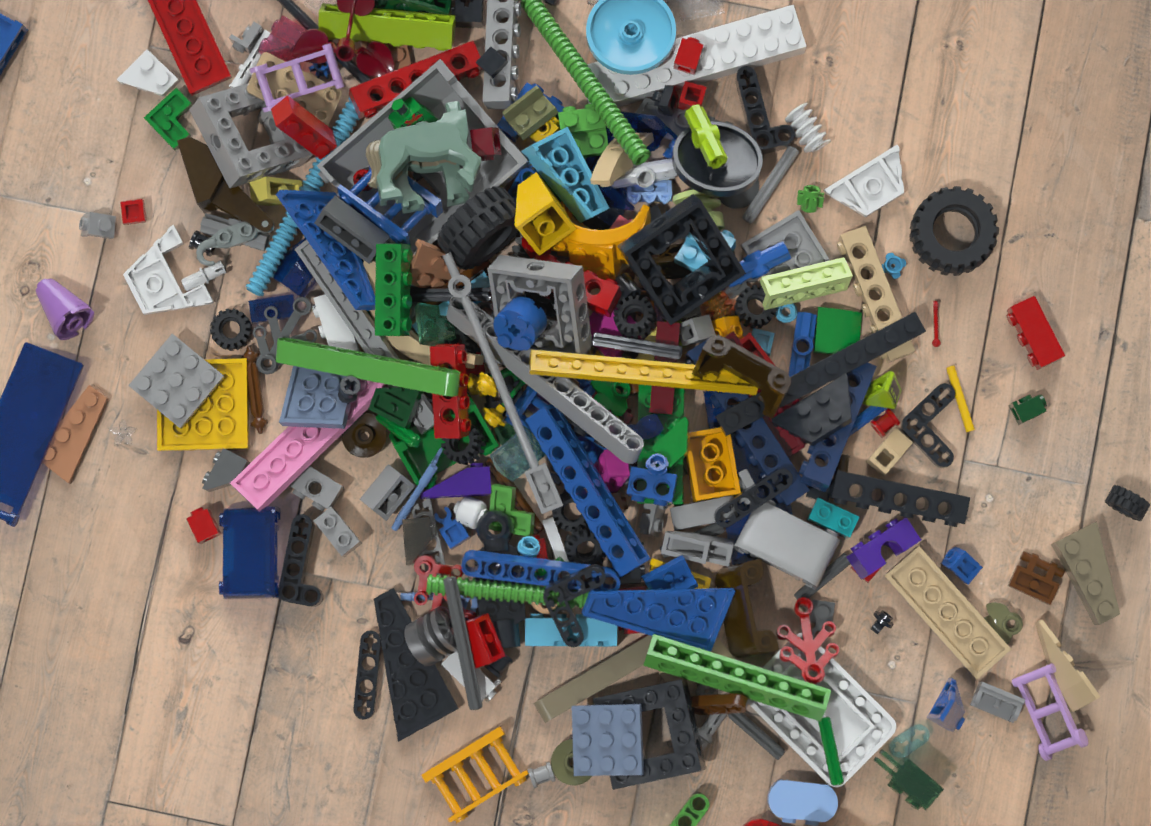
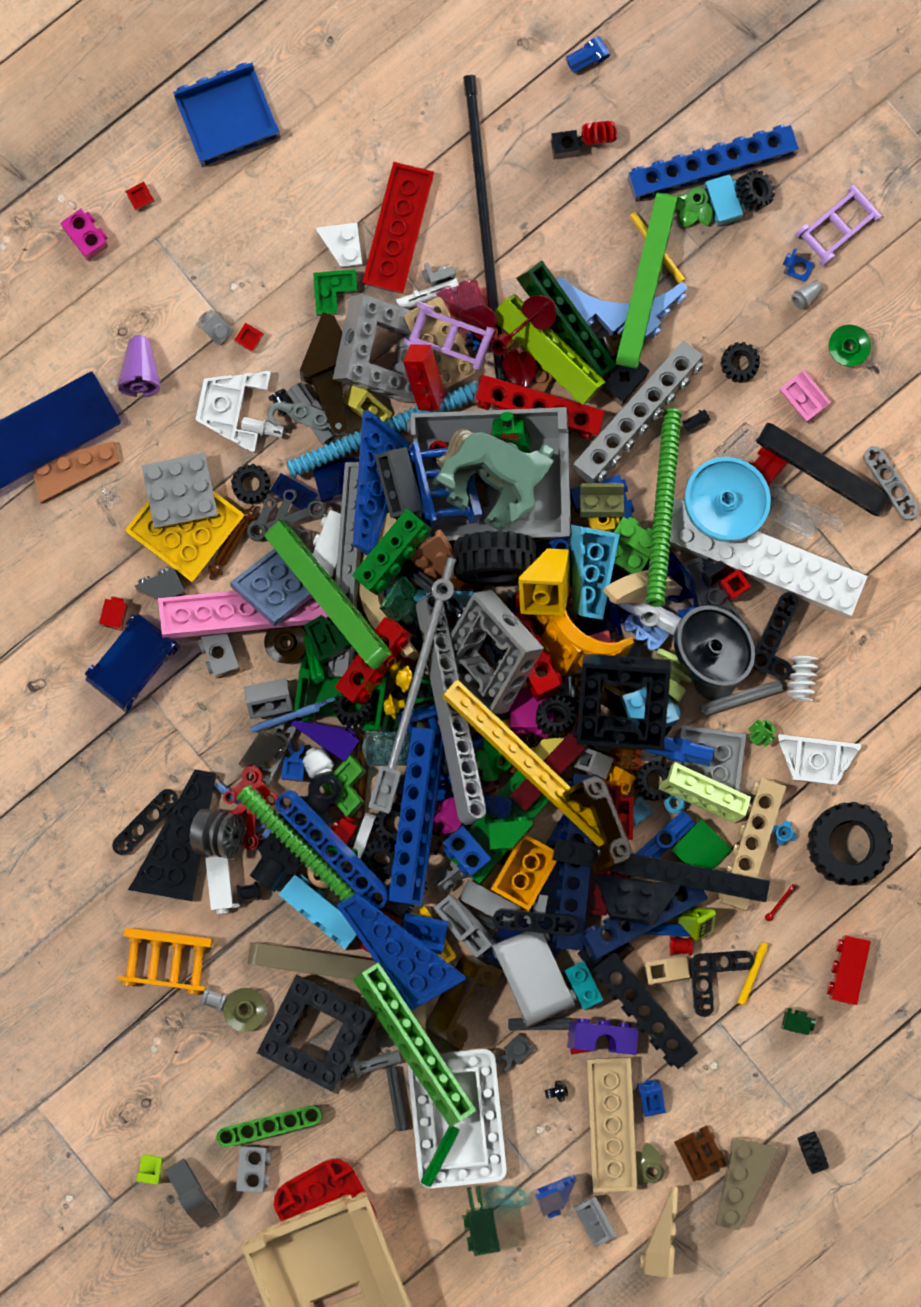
camera: 30 degrees right, 0 degrees up
black beam [278,514,323,607] -> none
light grey brick [314,507,362,558] -> none
black bush [338,376,361,404] -> none
dark grey axle [443,577,483,710] -> none
red brick [466,613,506,668] -> none
dark red brick [470,127,502,161] -> none
black tile [476,46,508,79] -> none
blue brick [493,297,547,351] -> none
medium azure plate [517,536,540,557] -> none
black beam [543,564,606,647] -> none
sand blue plate [572,704,644,776] -> none
axle [592,332,682,359] -> none
blue plate [646,454,669,476] -> none
red brick [673,37,704,75] -> none
lime piece [685,104,728,169] -> none
reddish brown beam [691,693,749,715] -> none
light blue brick [767,779,838,826] -> none
plant [776,597,840,685] -> none
lavender piece [1012,664,1088,761] -> none

